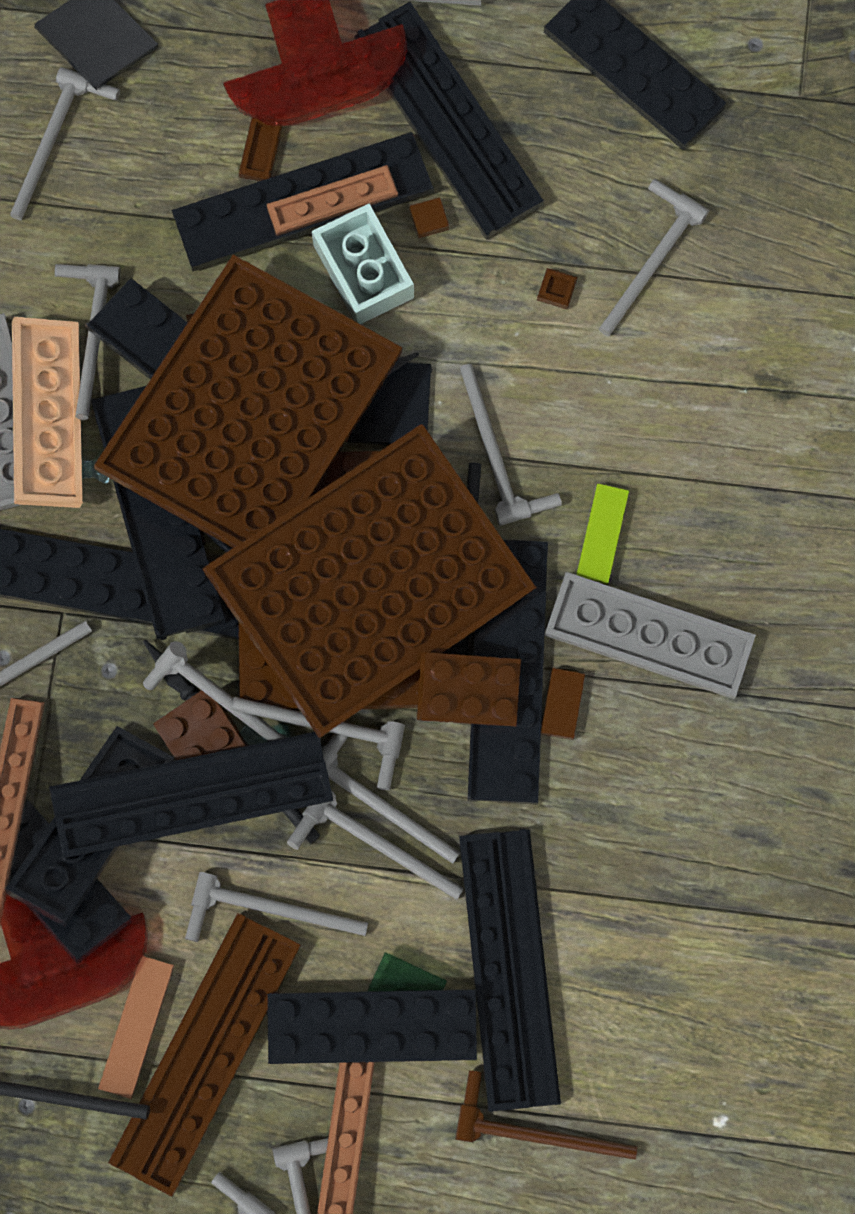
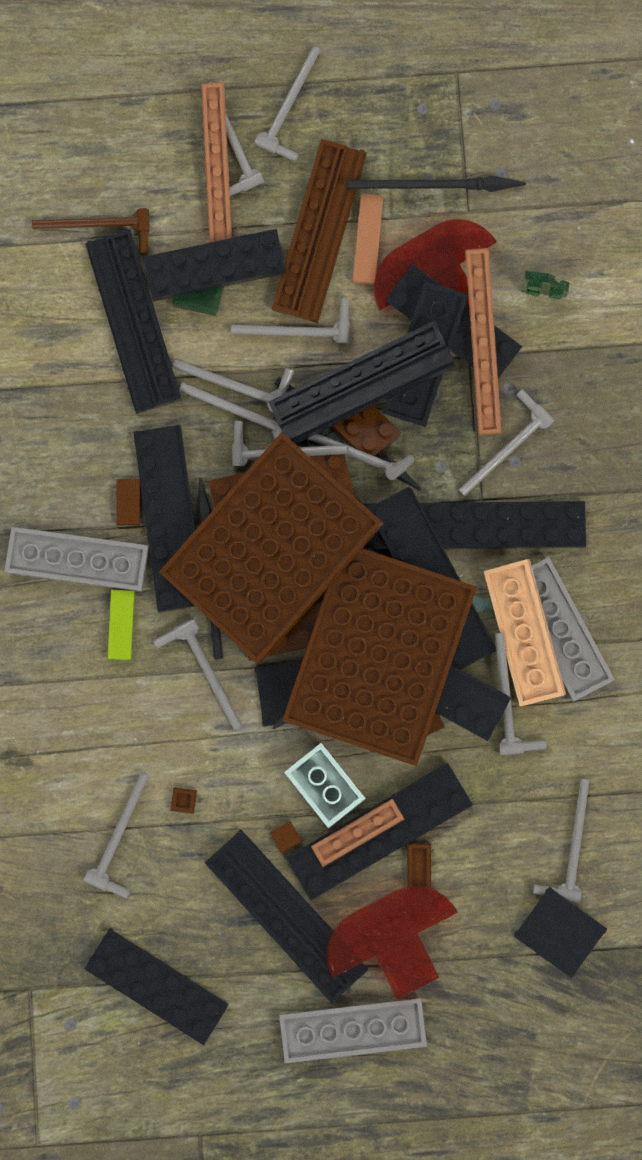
camera: 175 degrees right, 5 degrees up
reddish brown plate [417,652,521,727] -> none

